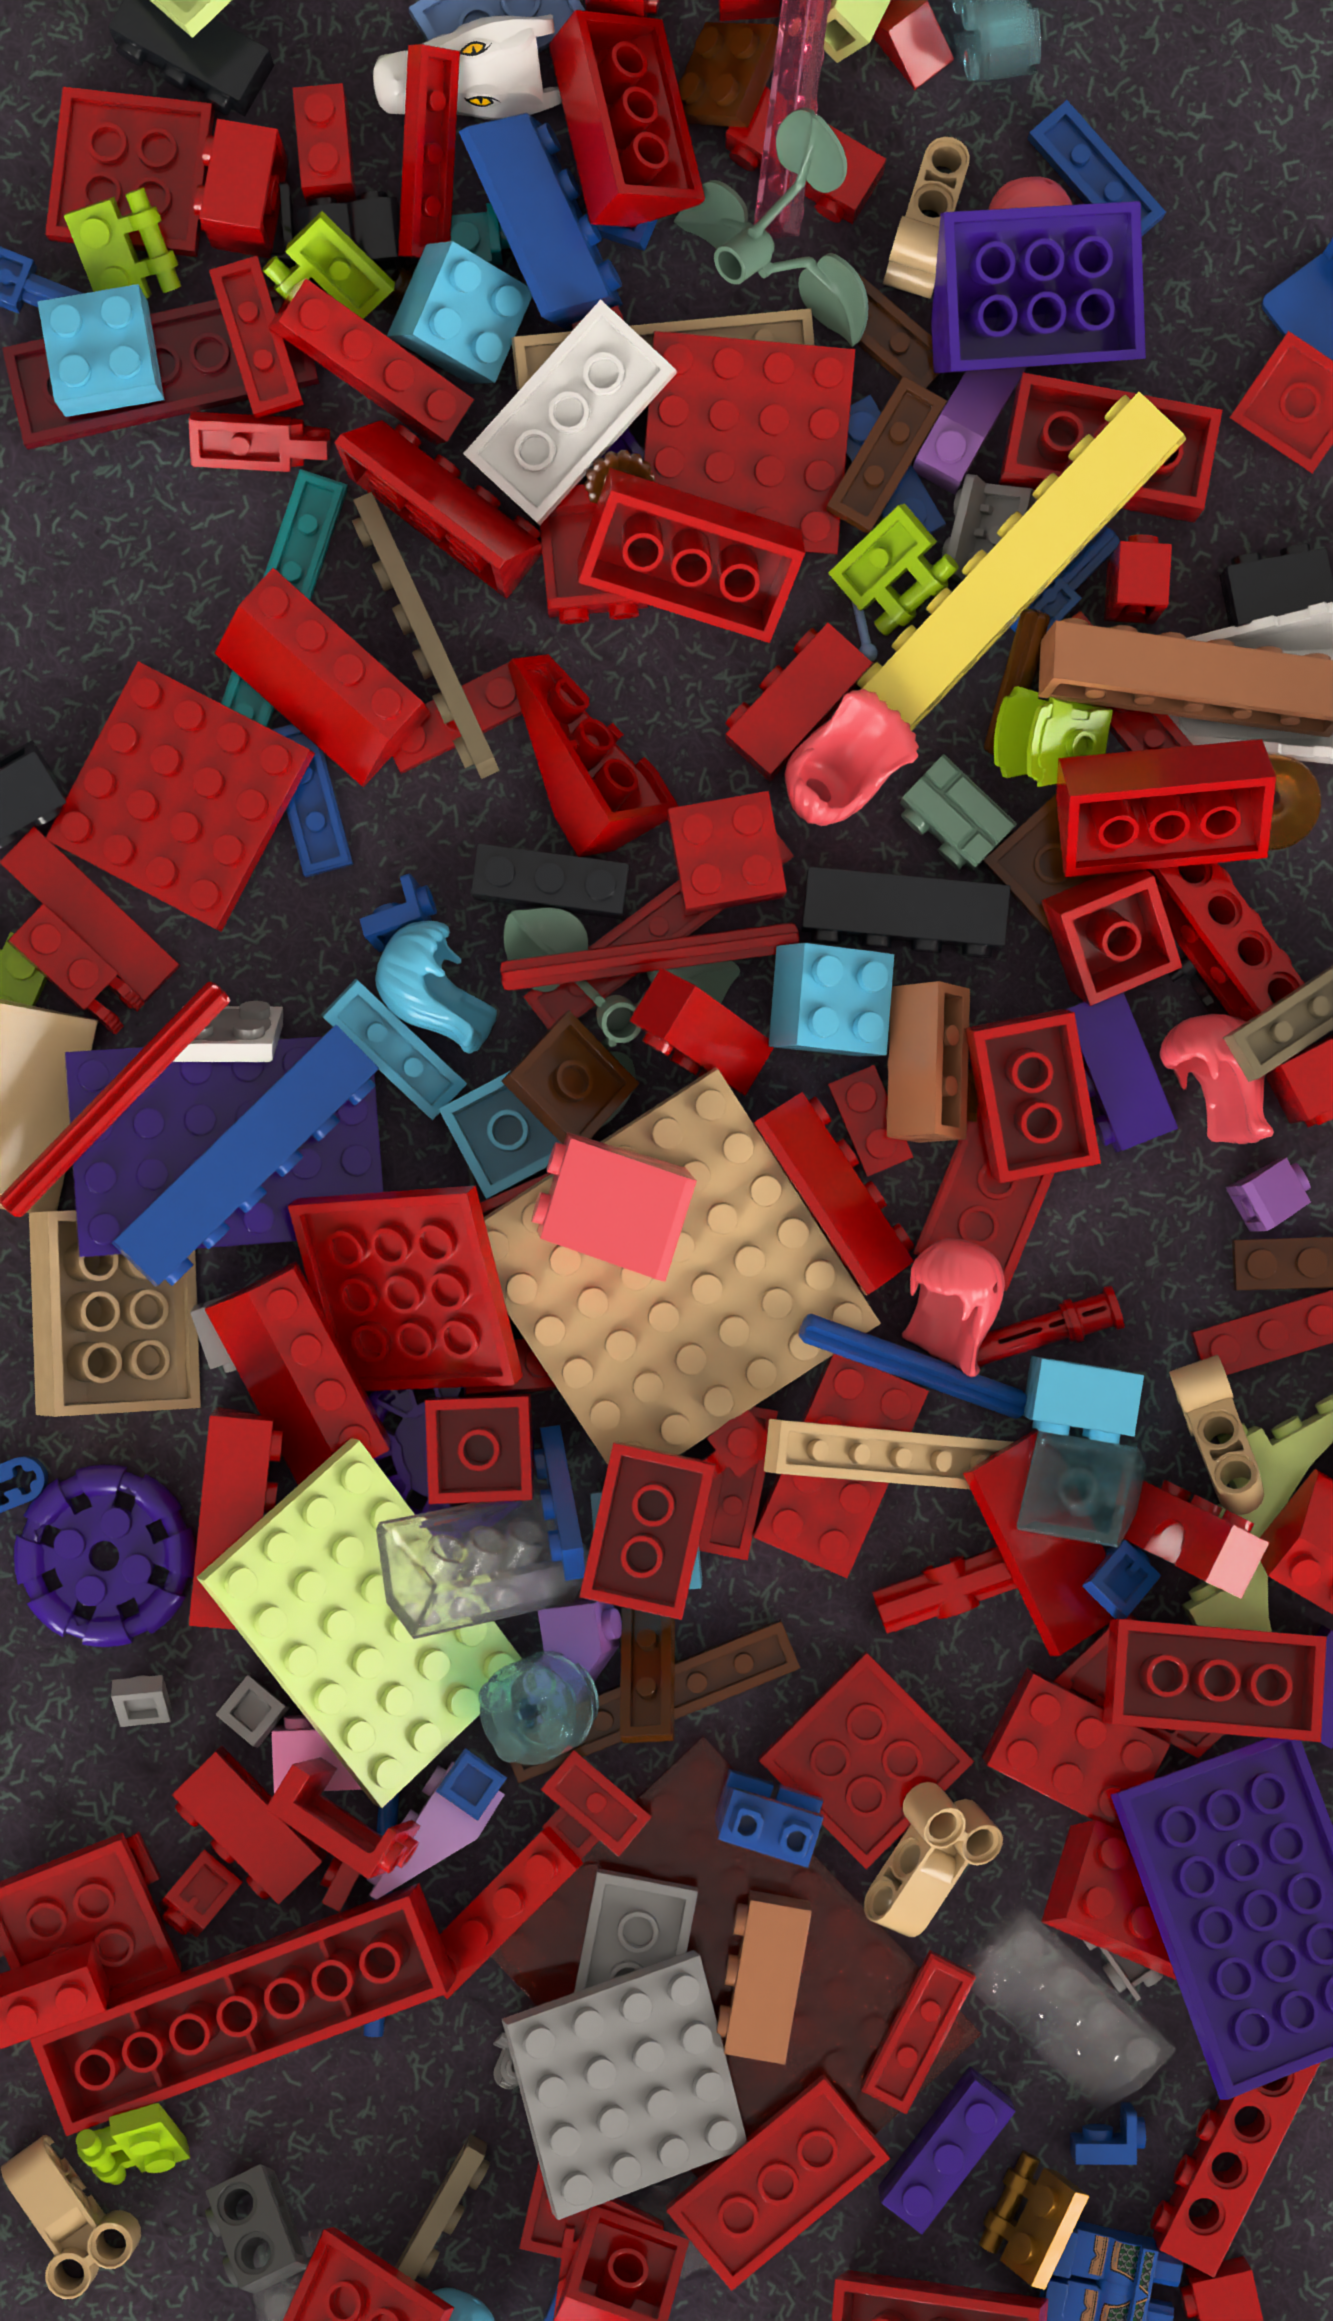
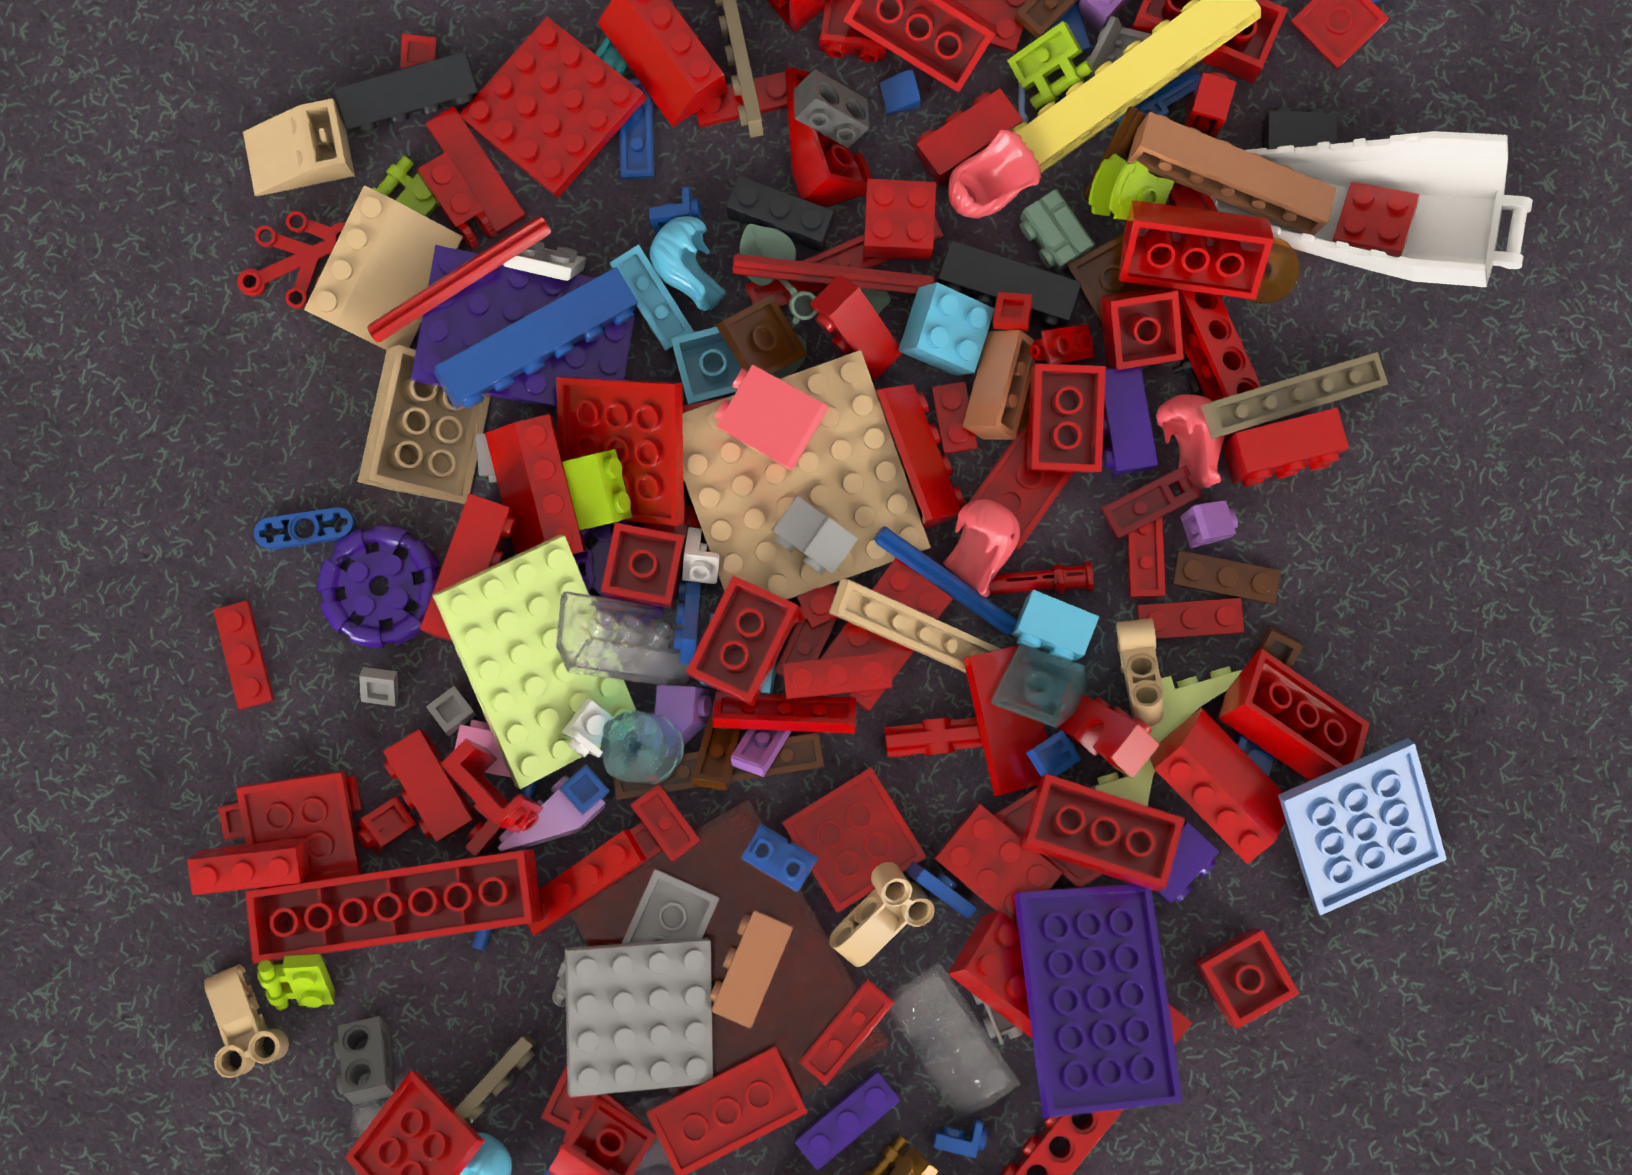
camera: 15 degrees right, 5 degrees down
none -> white bracket [561,698,617,758]
none -> lime brick [562,449,632,530]
none -> white bracket [682,527,720,584]
none -> red plate [712,692,857,733]
none -> medium lavender hinge [731,693,791,777]
none -> light grey brick [772,496,858,575]
none -> red plate [783,652,893,700]
none -> dark grey brick [794,69,870,148]
none -> blue slope [879,69,921,115]
none -> blue plate [906,861,977,918]
none -> red plate [993,292,1033,332]
none -> red hinge [1029,324,1095,364]
none -> dark red plate [1100,465,1202,540]
none -> red plate [1125,494,1166,598]

